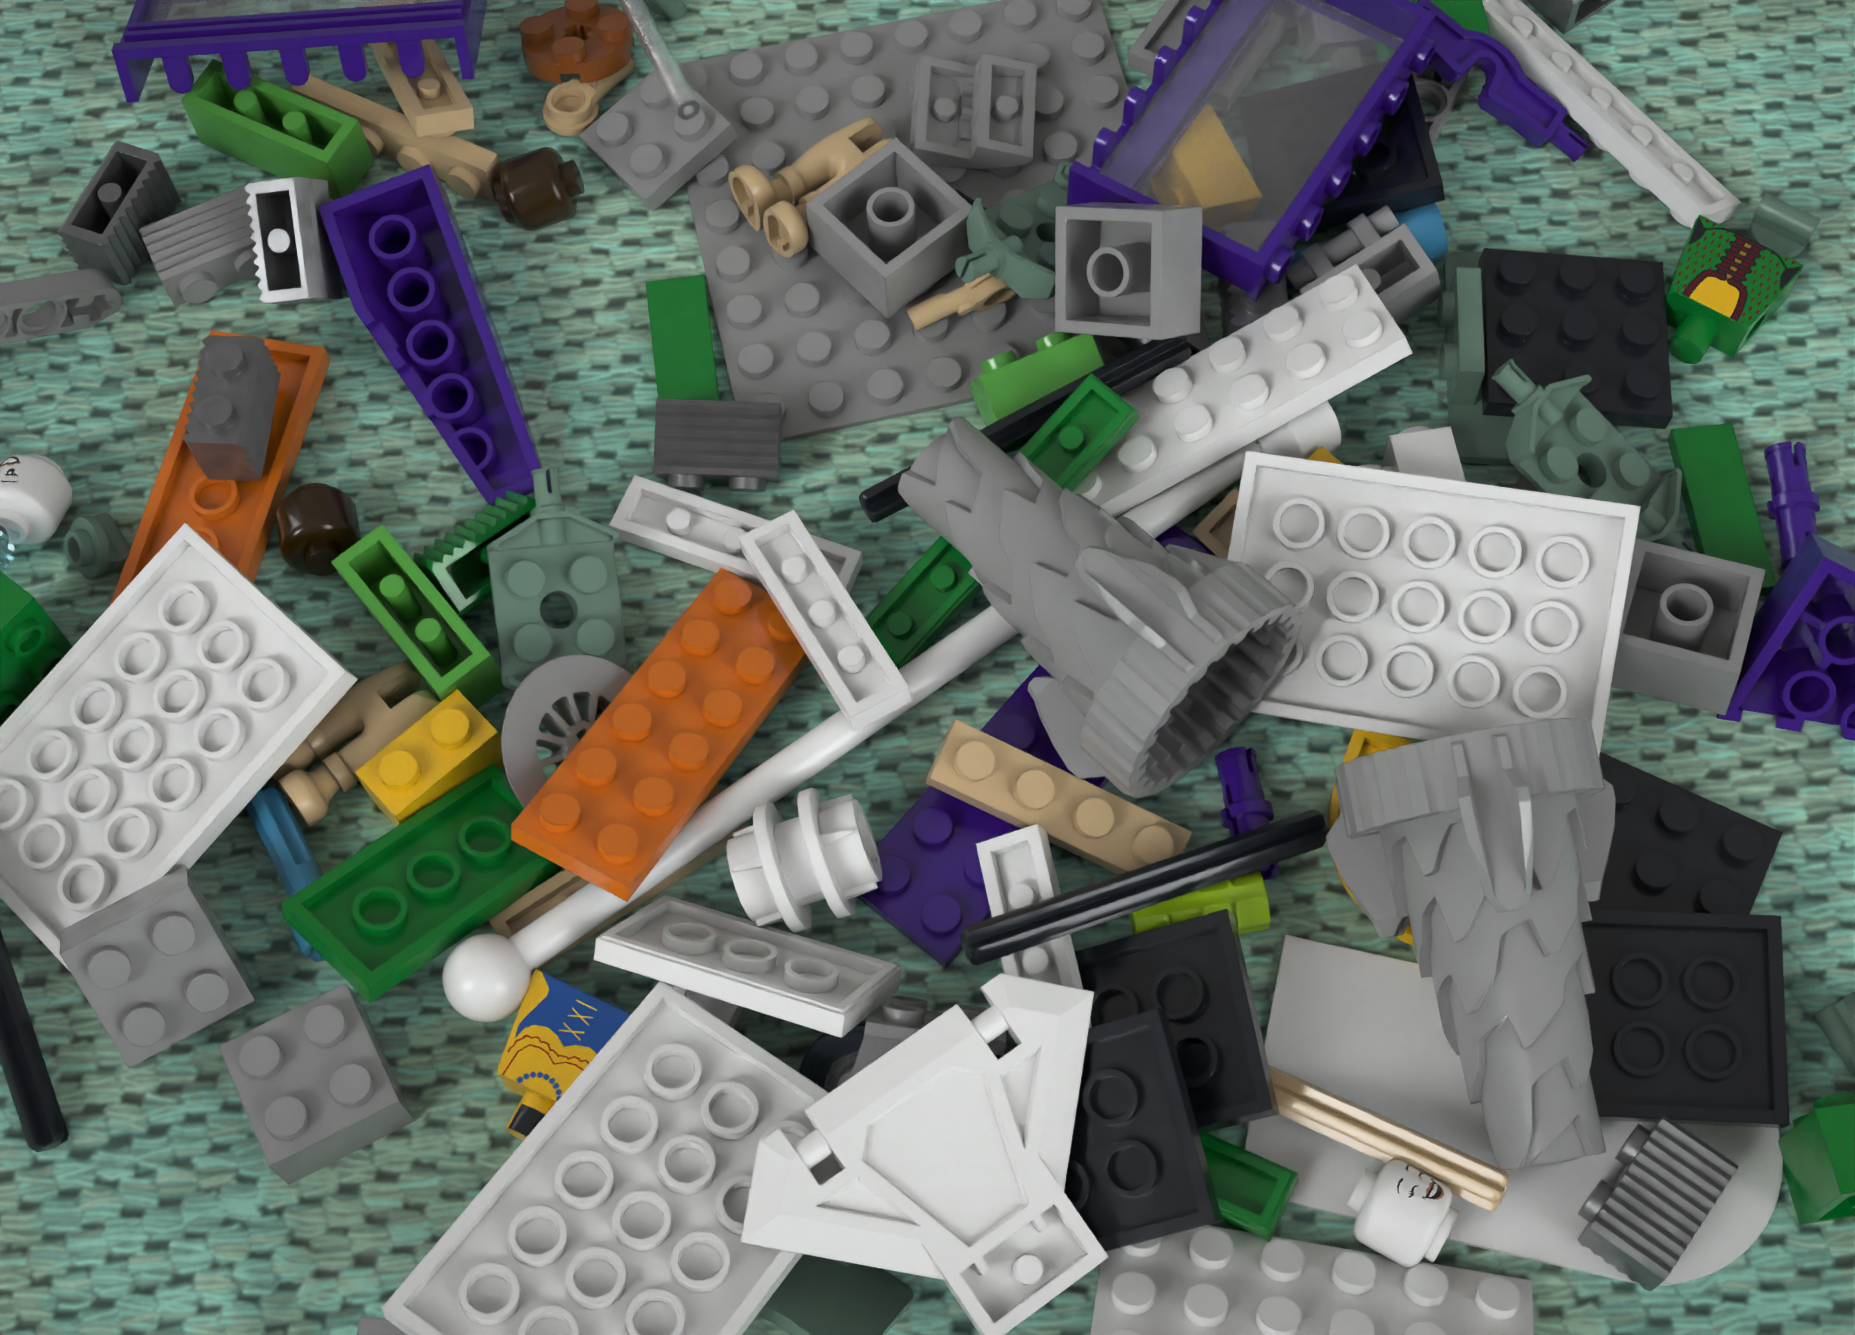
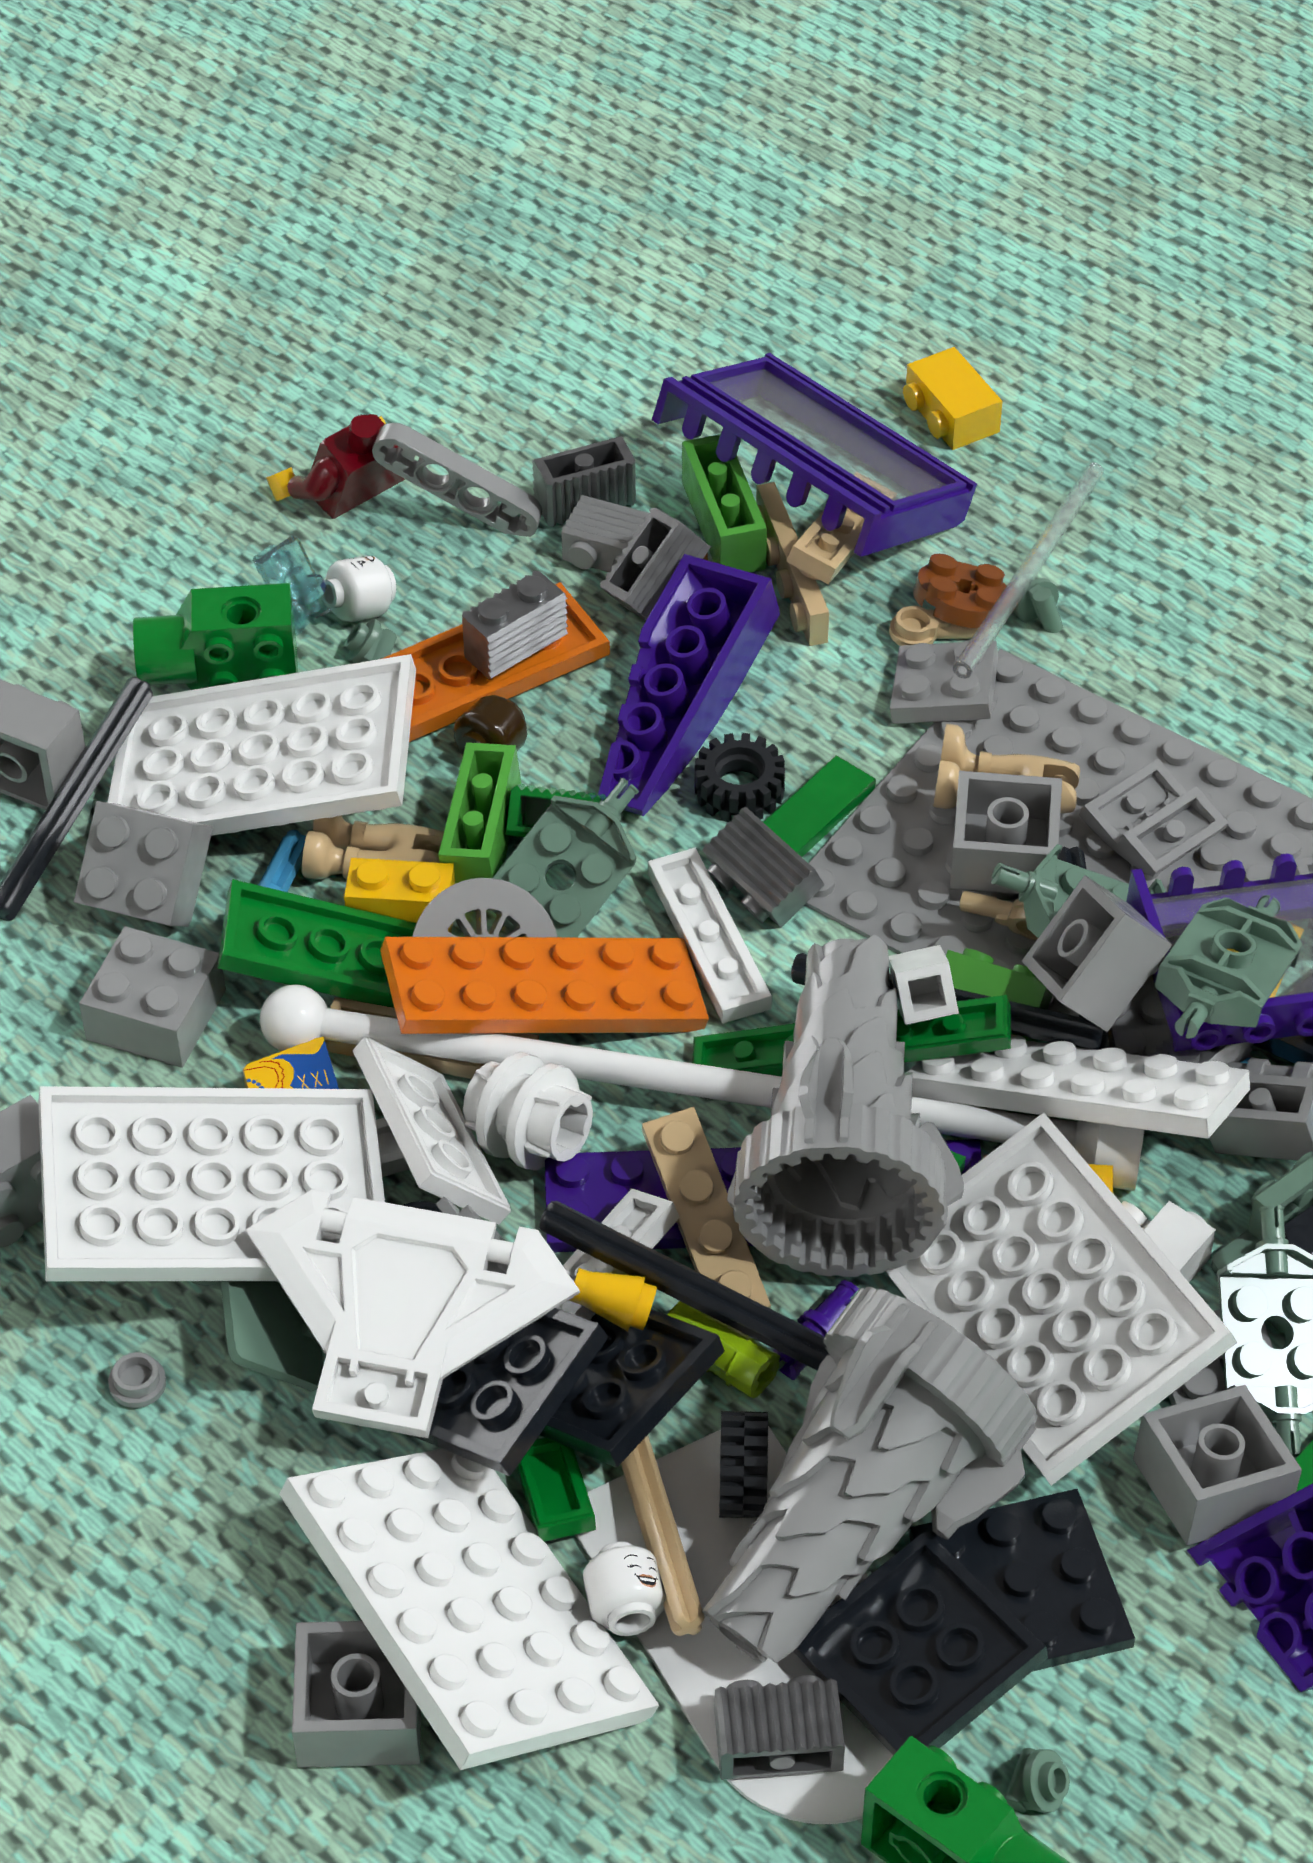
camera: 45 degrees right, 15 degrees down
dark brown head [493,147,585,231] -> none
white plate [738,510,913,732] -> none
none -> yellow cone [568,1268,657,1332]
none -> black tyre [694,733,785,822]
none -> black tyre [719,1411,768,1518]
none -> white brick [888,945,959,1025]
none -> sand green plate [1154,895,1302,1039]

